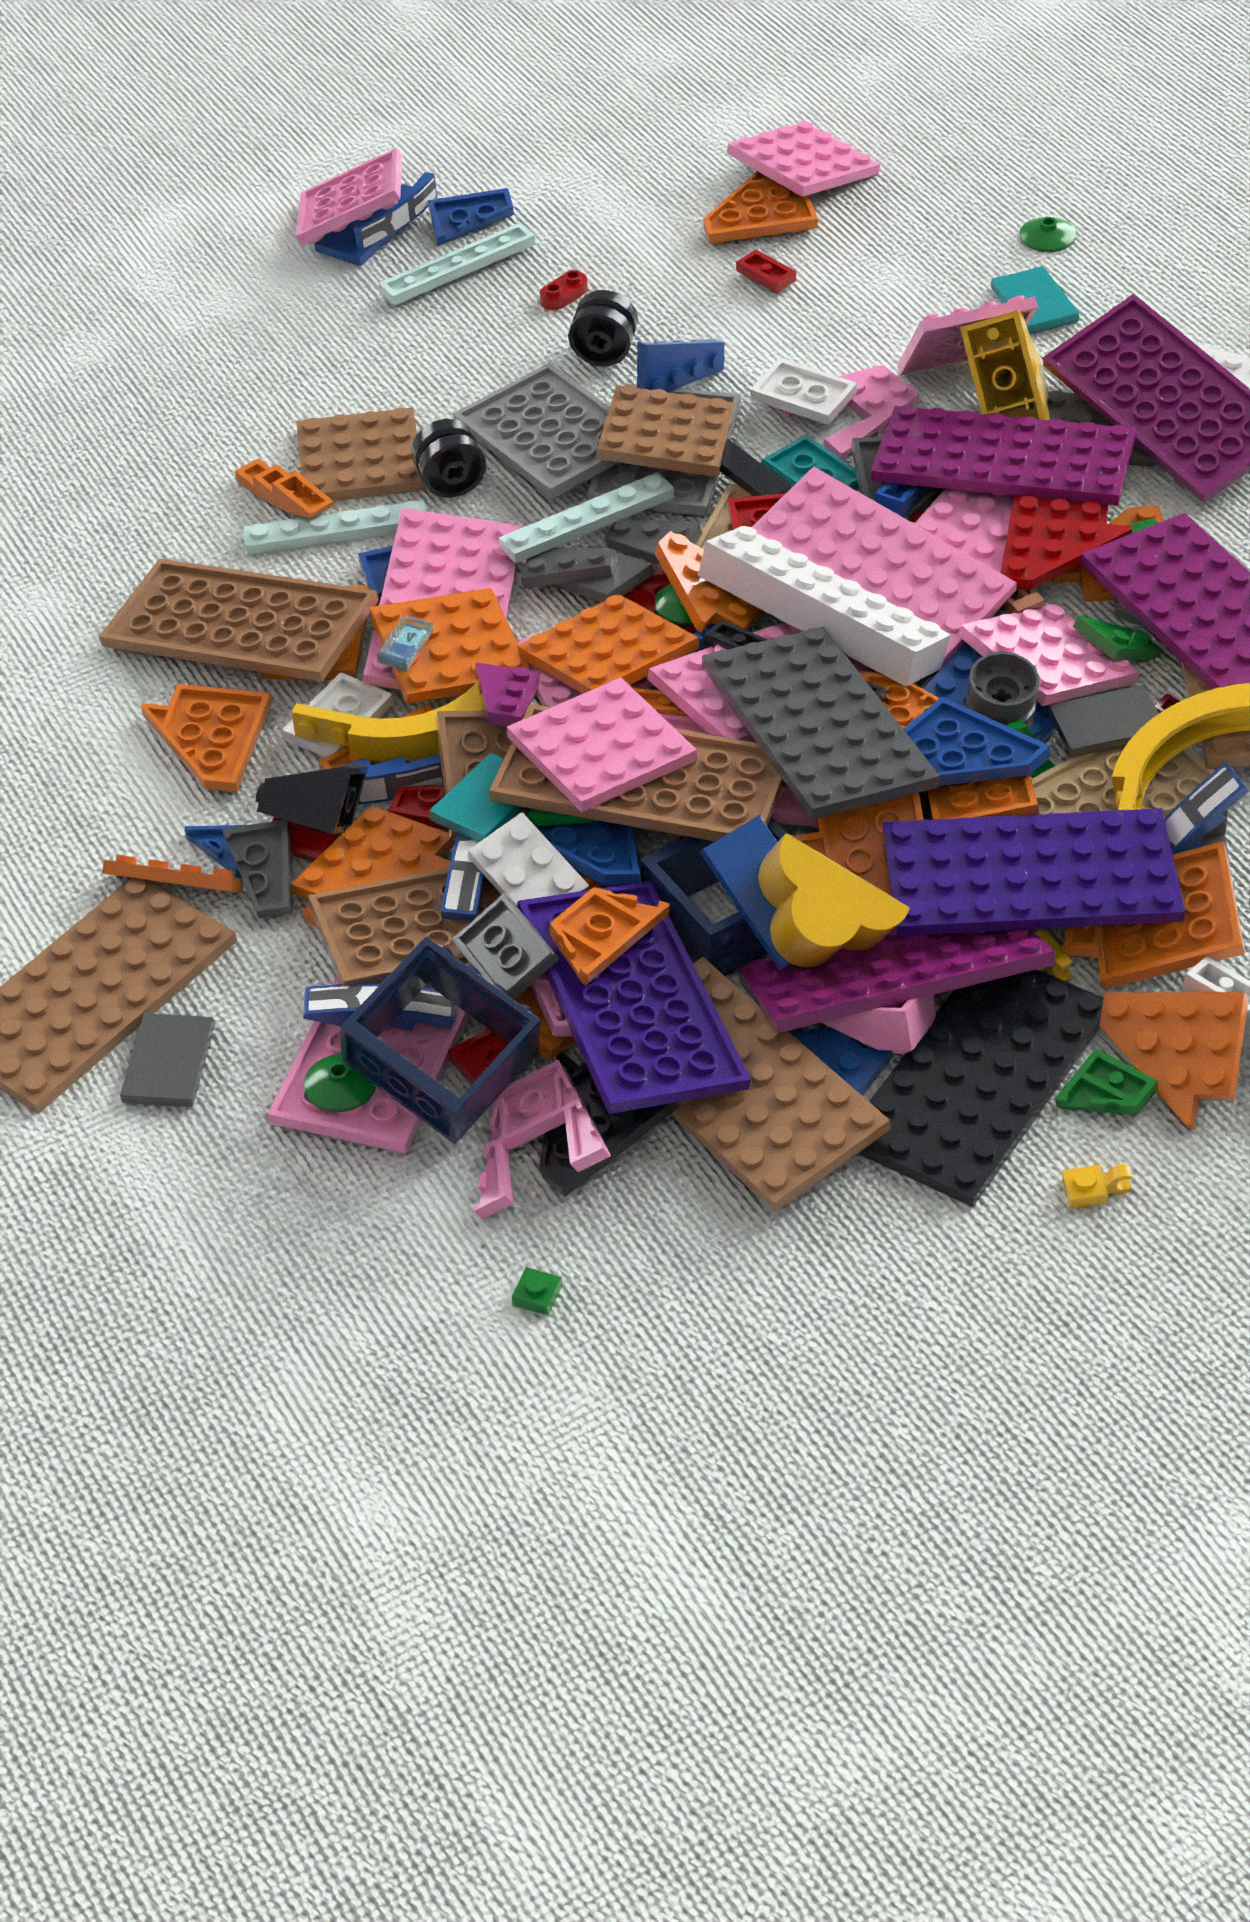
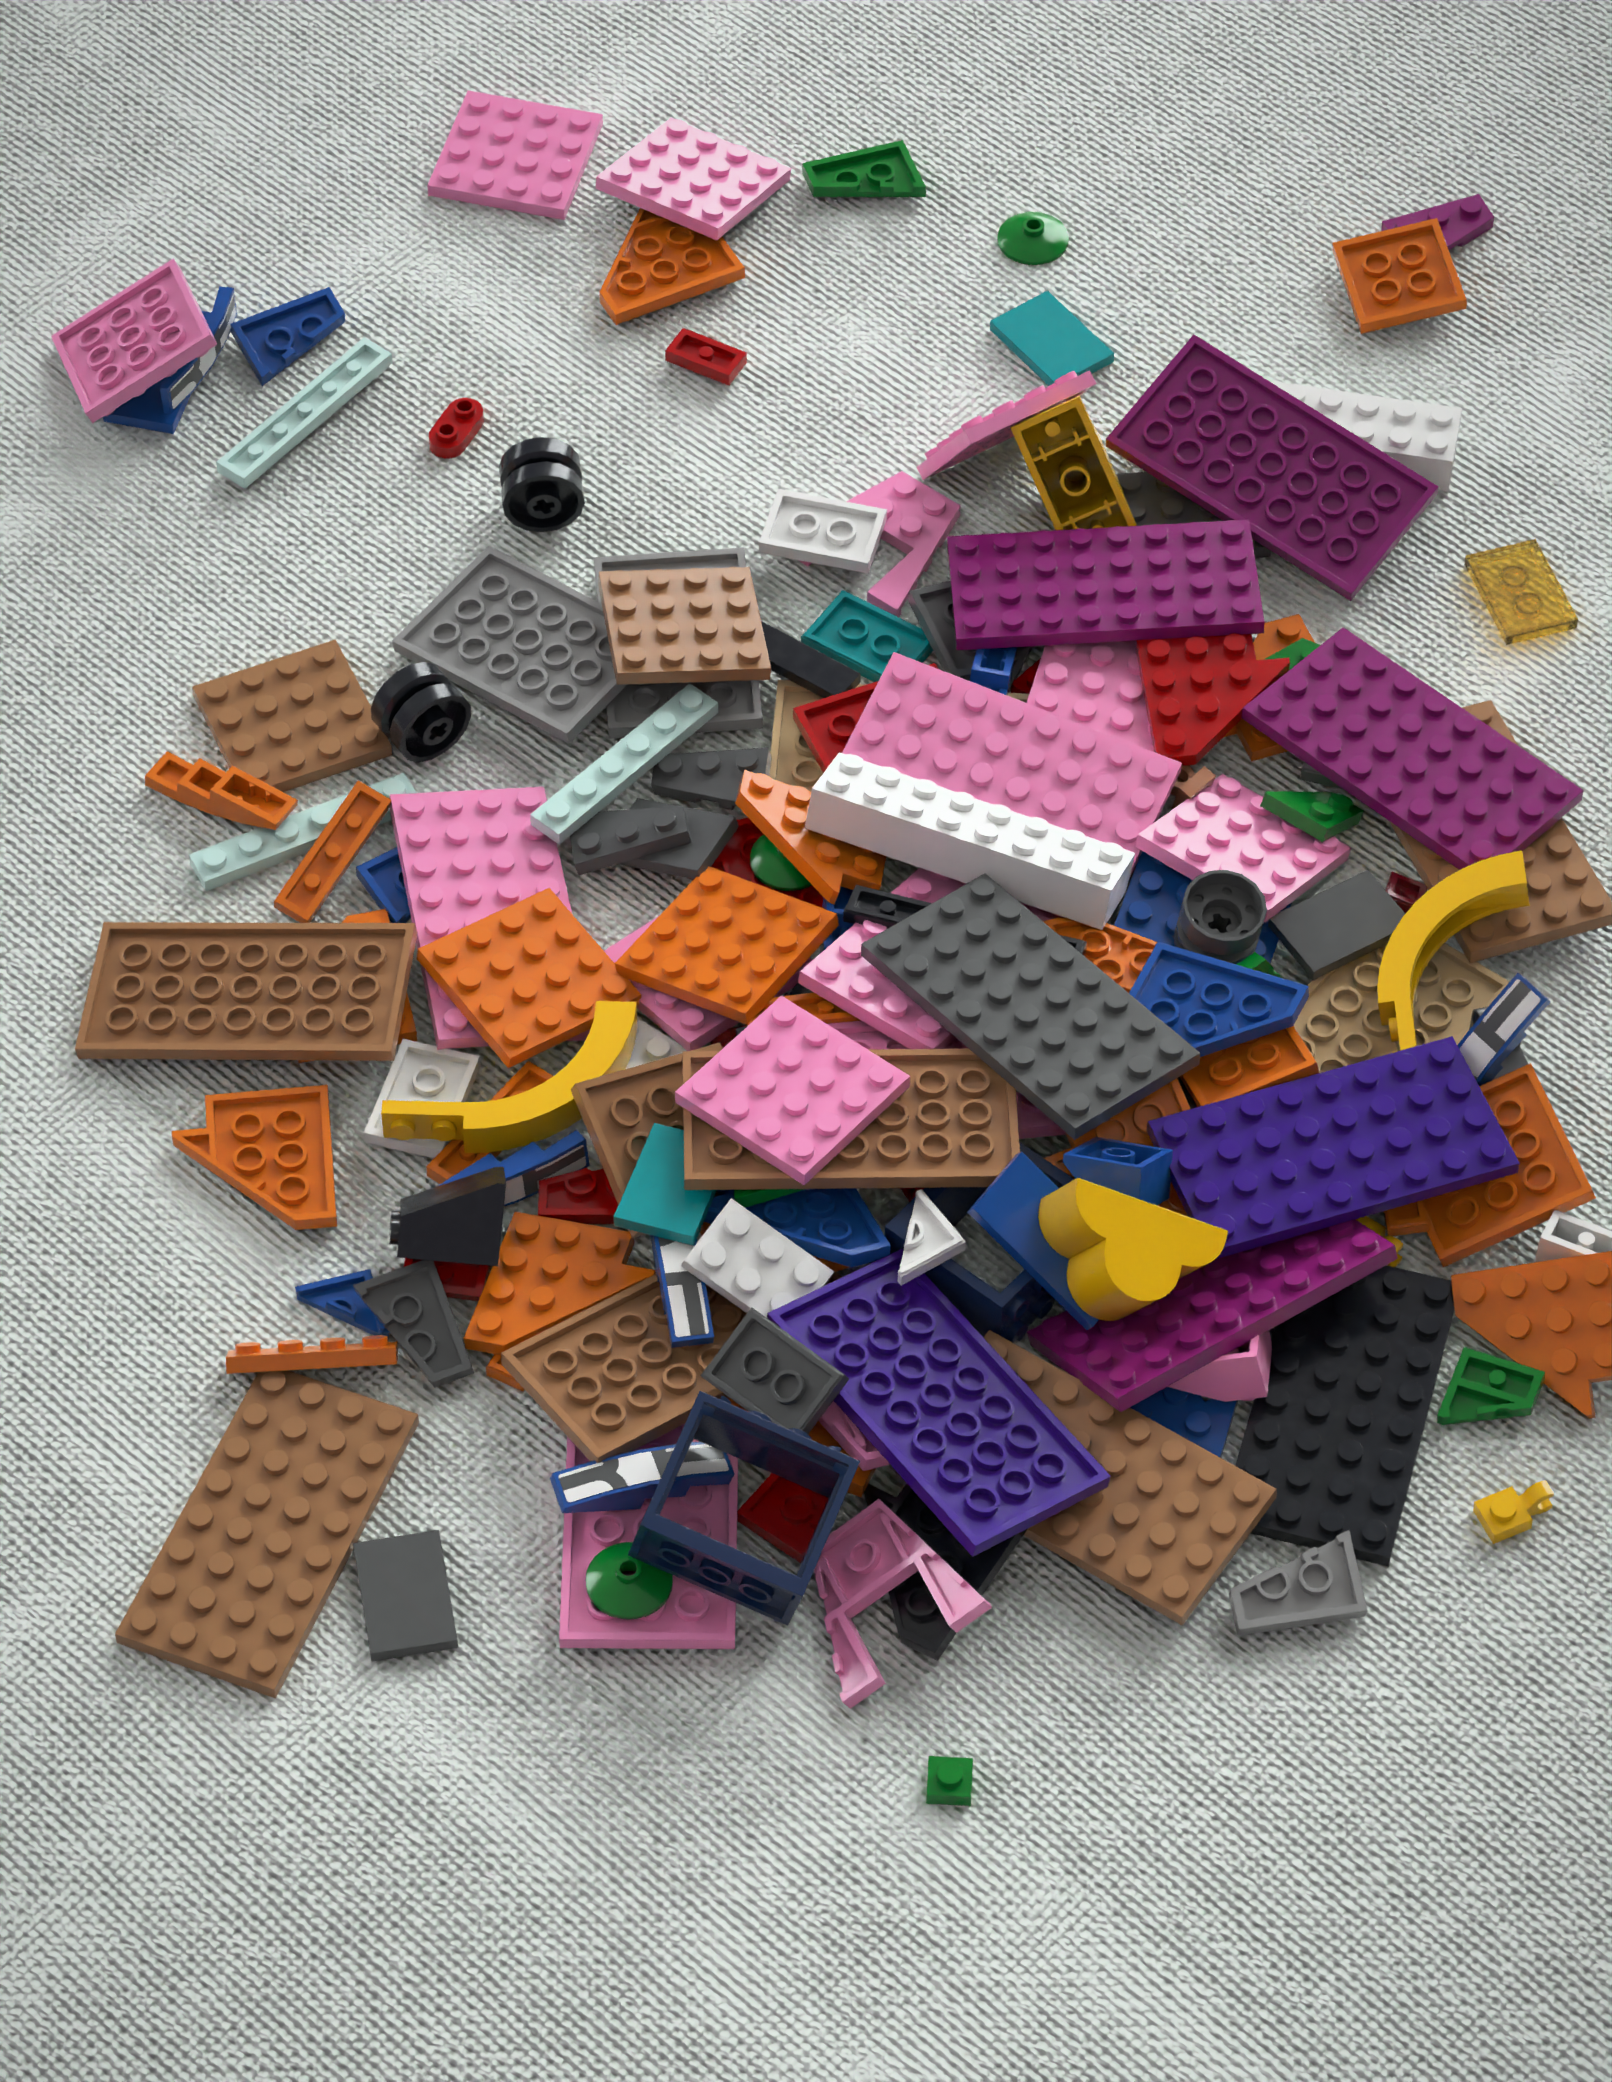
camera: 20 degrees left, 5 degrees up
clear light blue tile [377,614,433,672] -> none
magenta wing [474,662,540,727] -> none
orange wing [549,887,670,985] -> none
blue wing [637,339,725,392] -> none
none -> orange plate [274,780,392,923]
none -> bright pink plate [427,90,603,220]
none -> green wing [802,140,926,197]
none -> white tile [898,1189,966,1286]
none -> blue slope [1063,1137,1173,1205]
none -> light grey wing [1229,1530,1368,1636]

